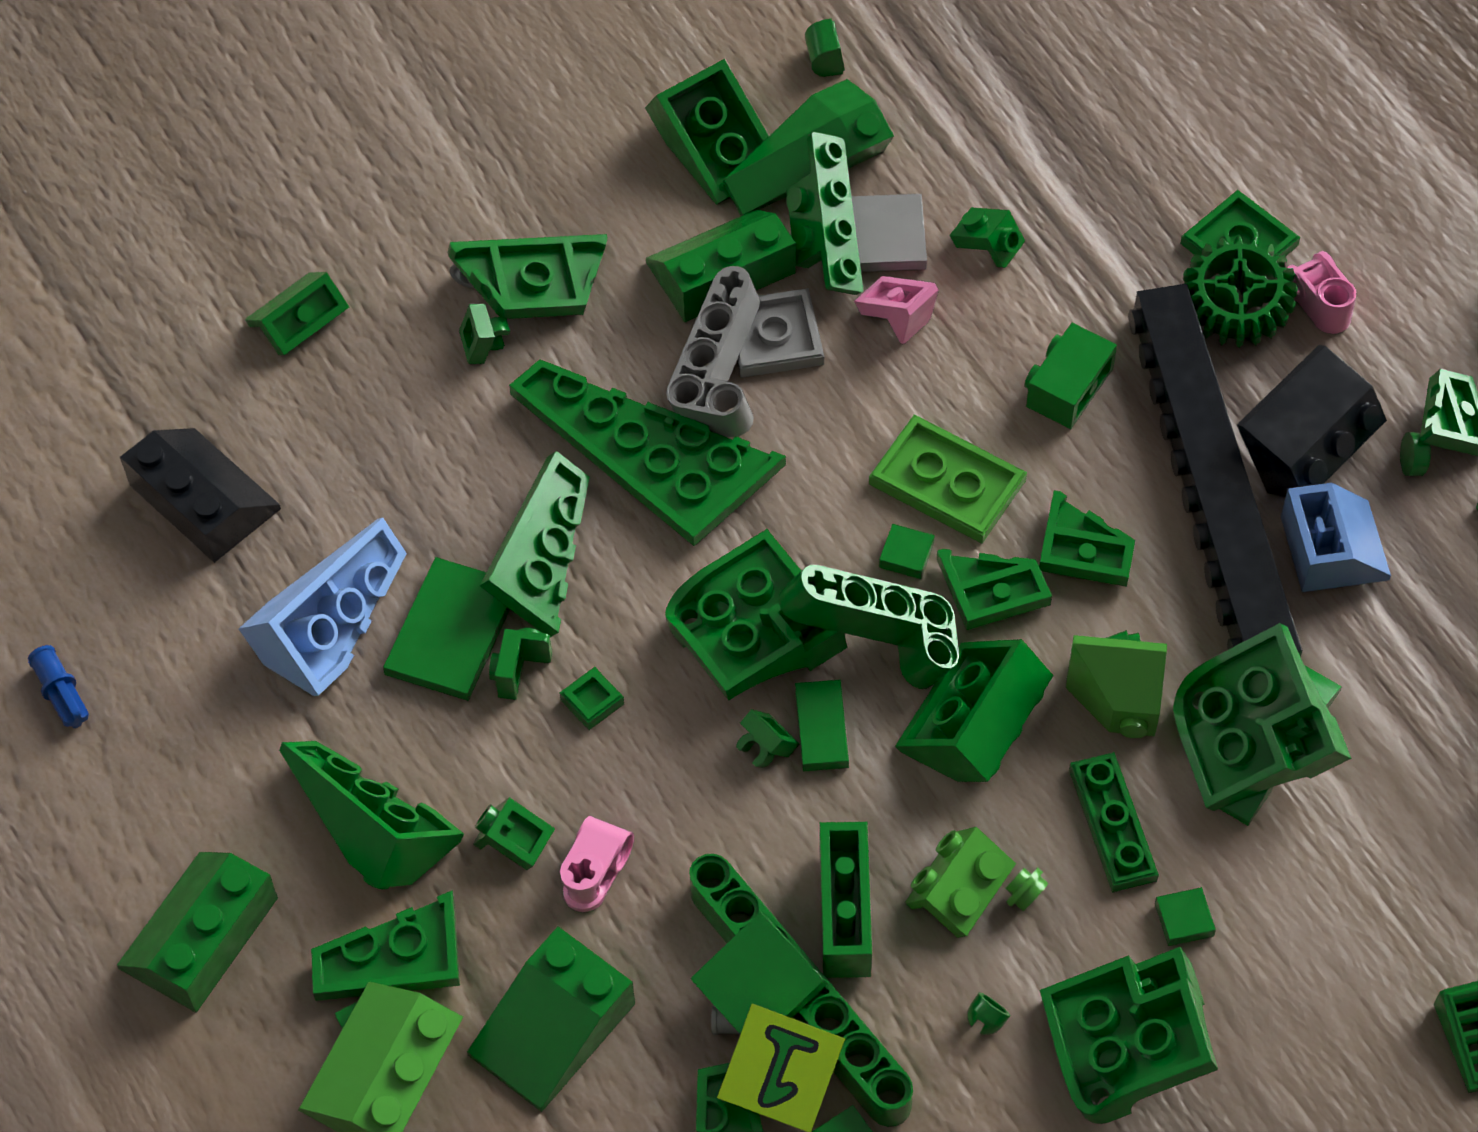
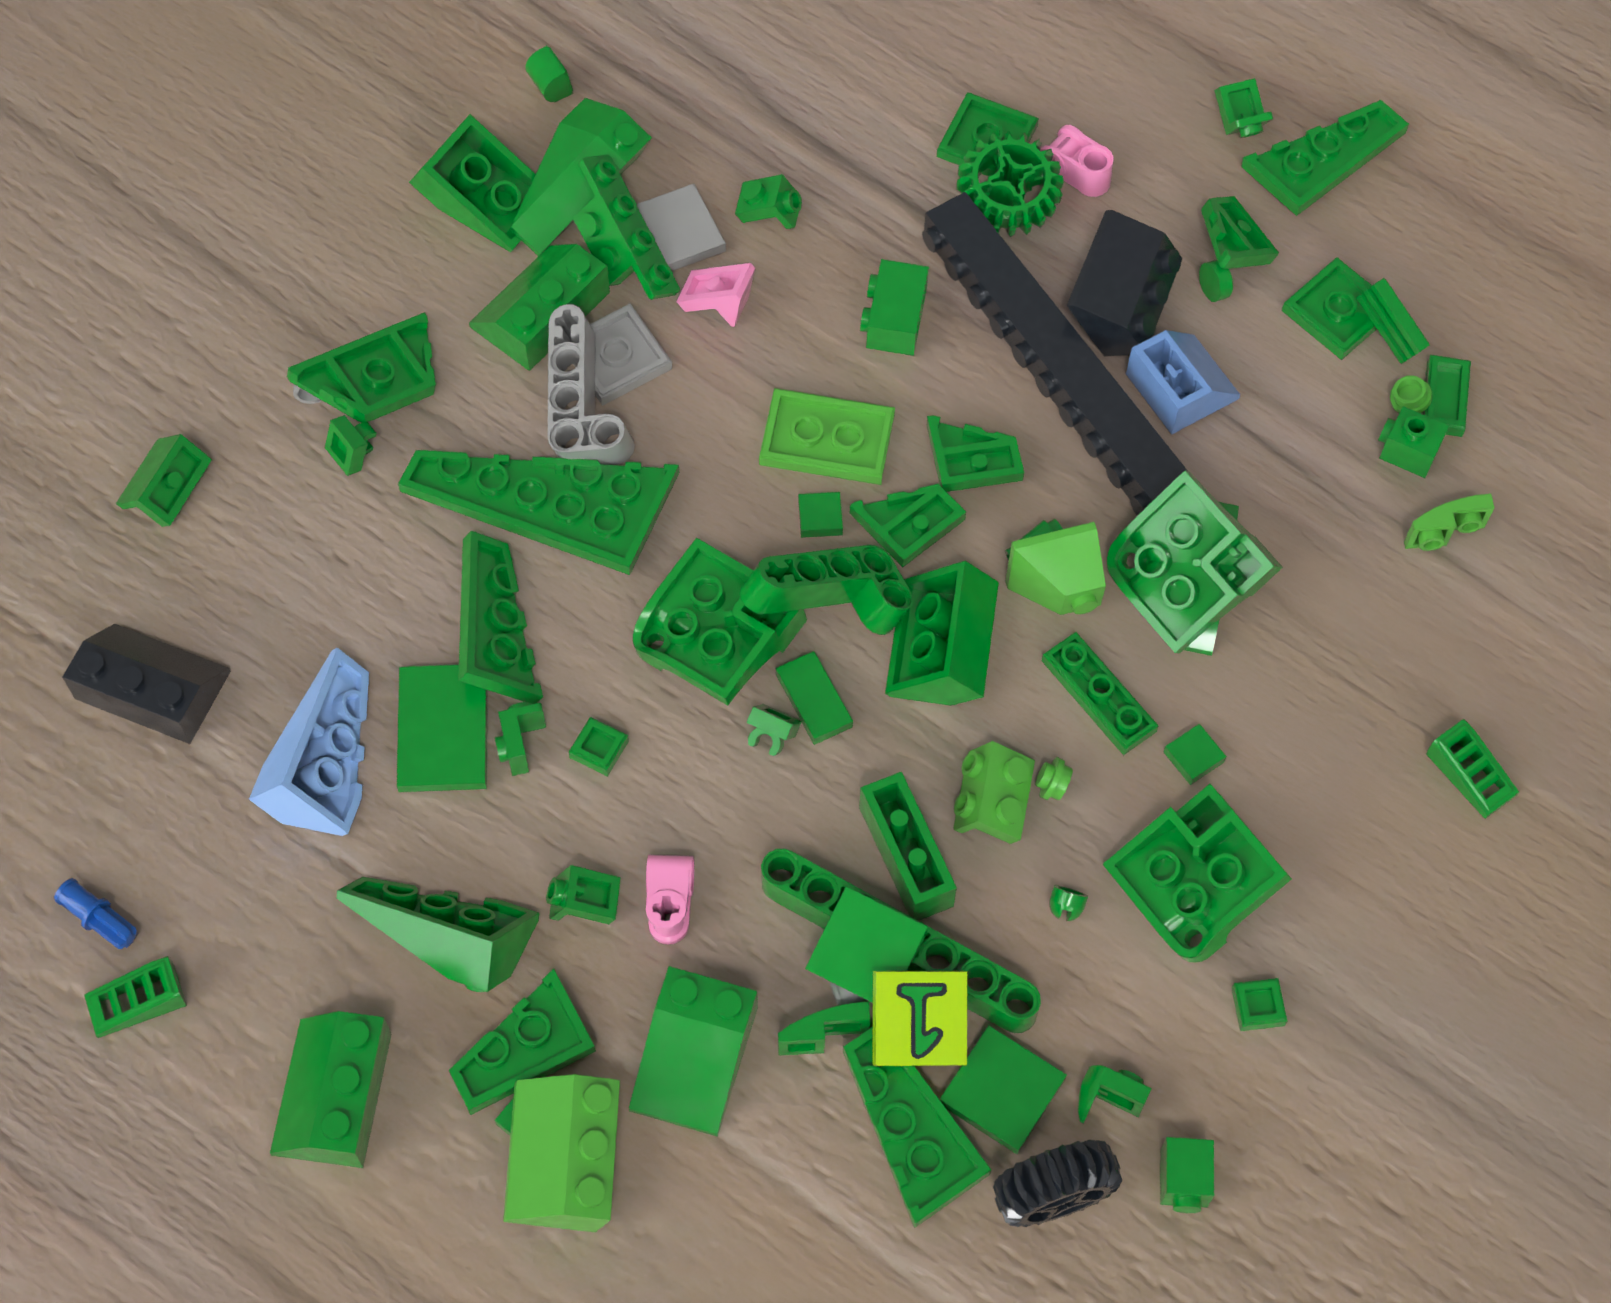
camera: 25 degrees left, 5 degrees up
none -> green slope [84,956,187,1038]
none -> green slope [778,1001,870,1056]

